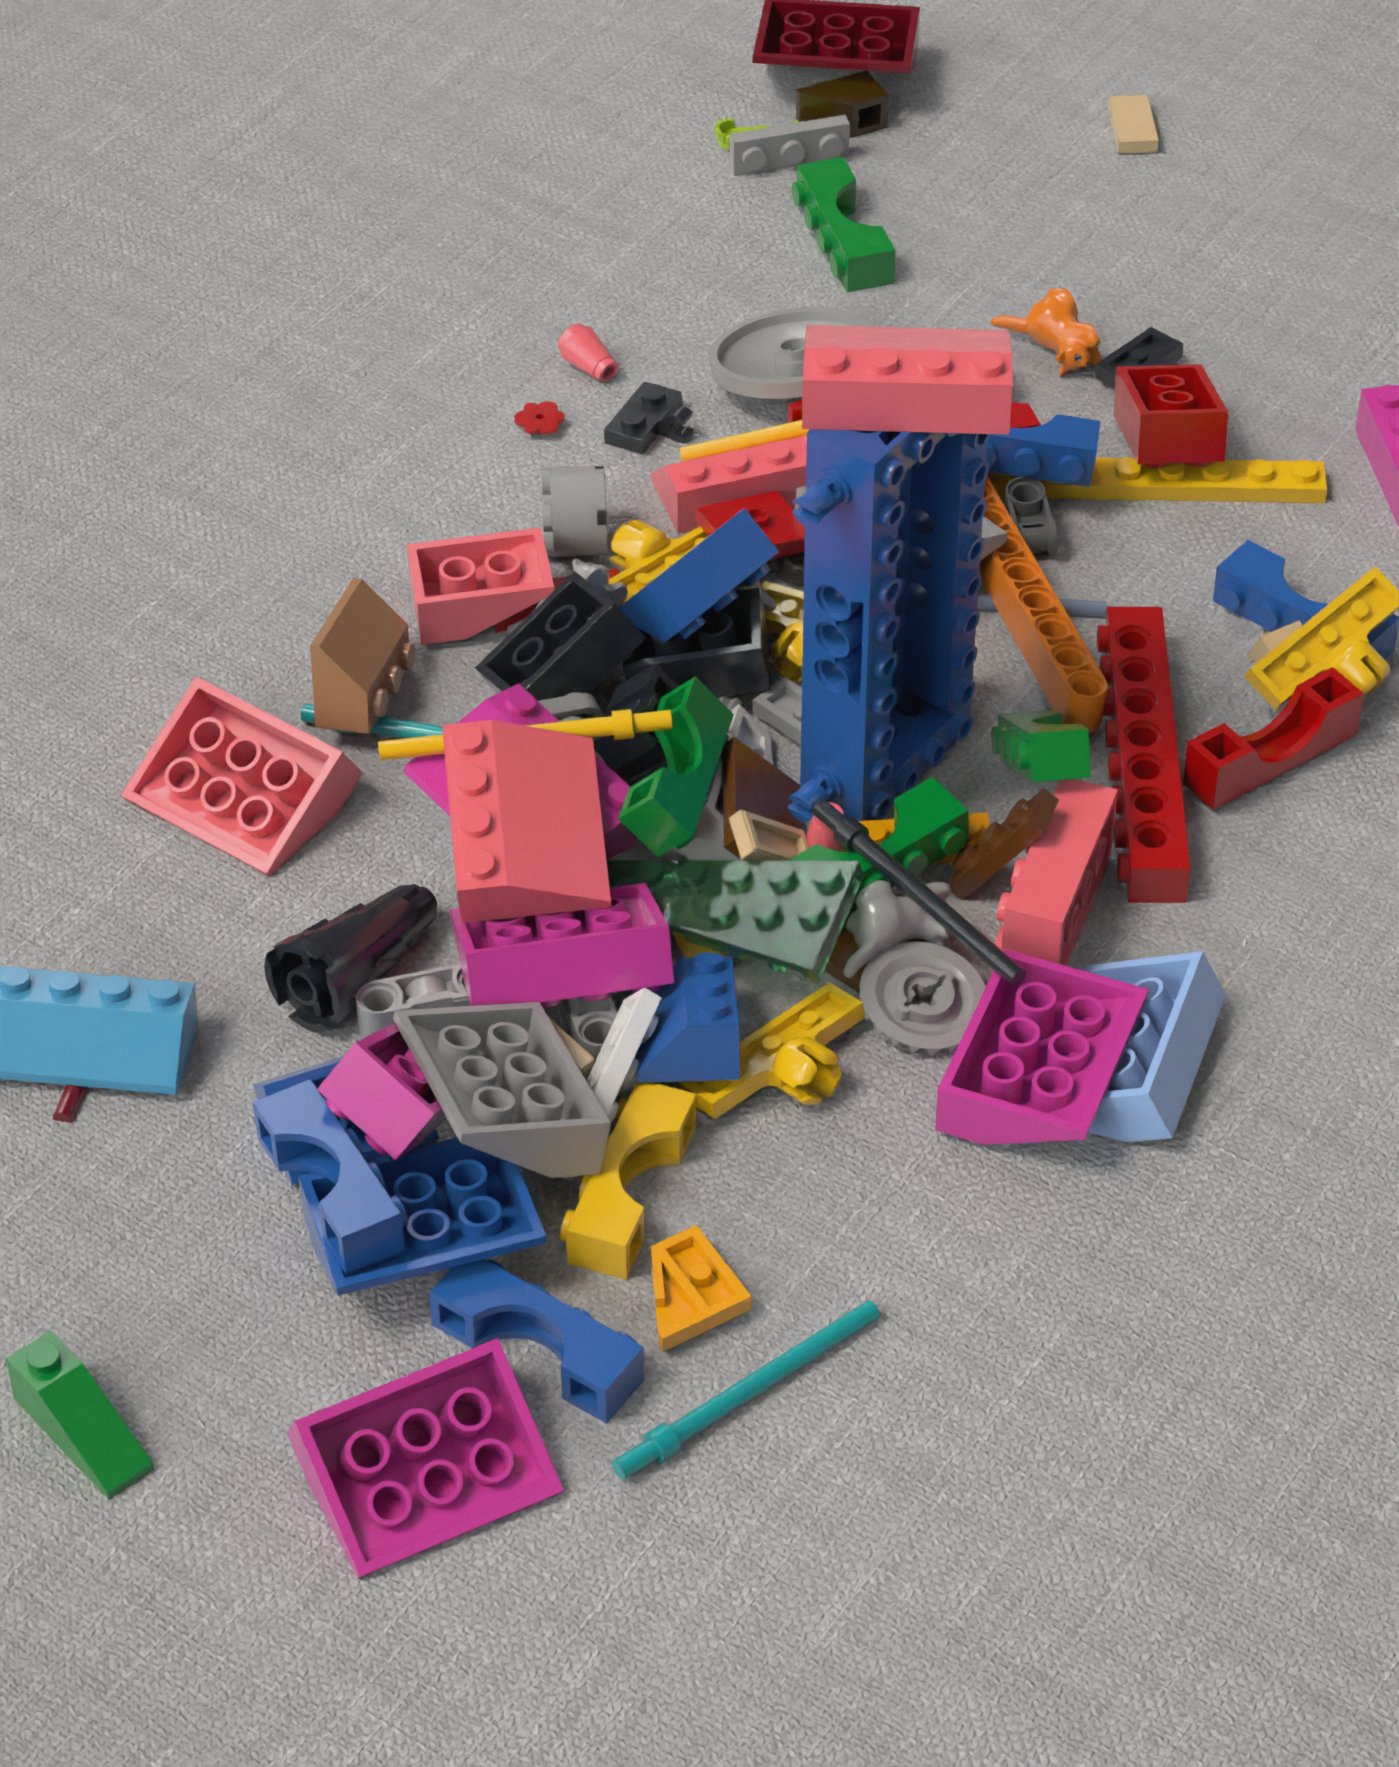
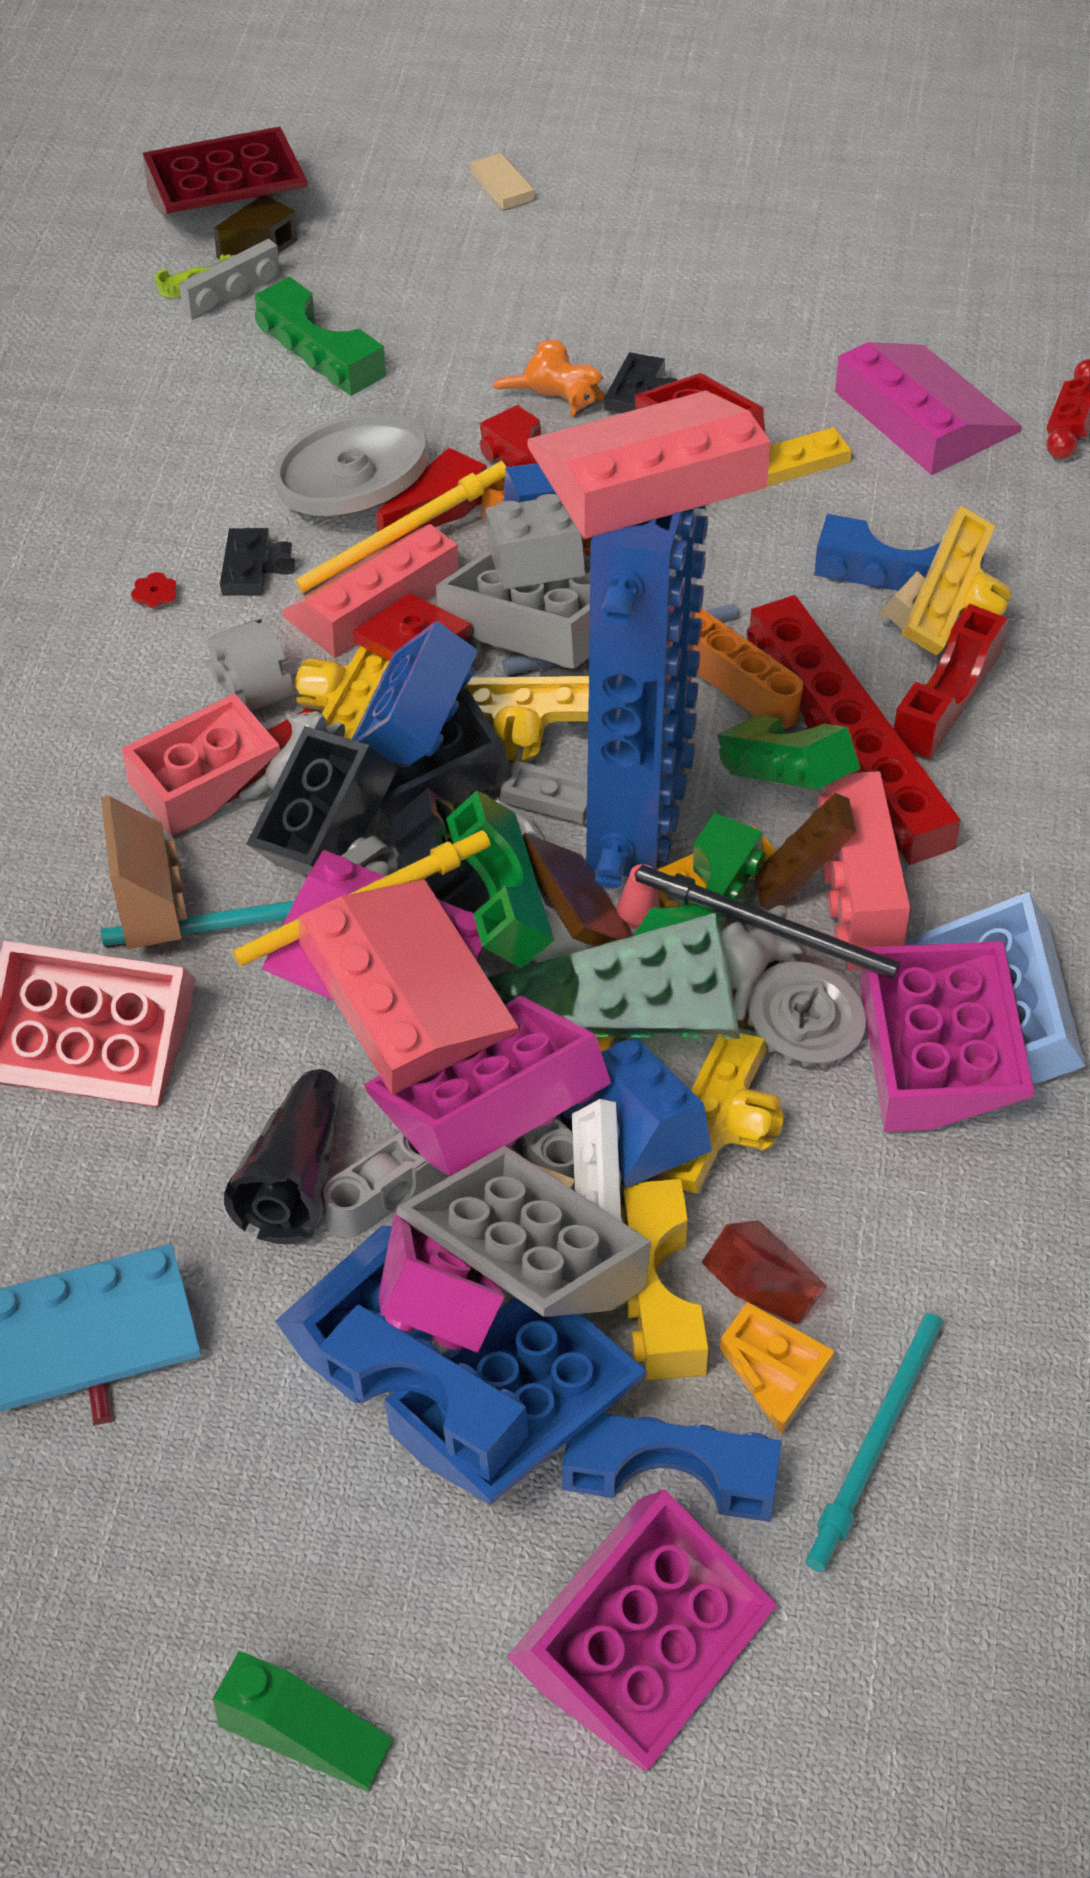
camera: 25 degrees left, 5 degrees up
coral cone [558,323,619,383] -> none
tan tile [728,809,809,871] -> none
none -> clear red slope [701,1220,827,1325]

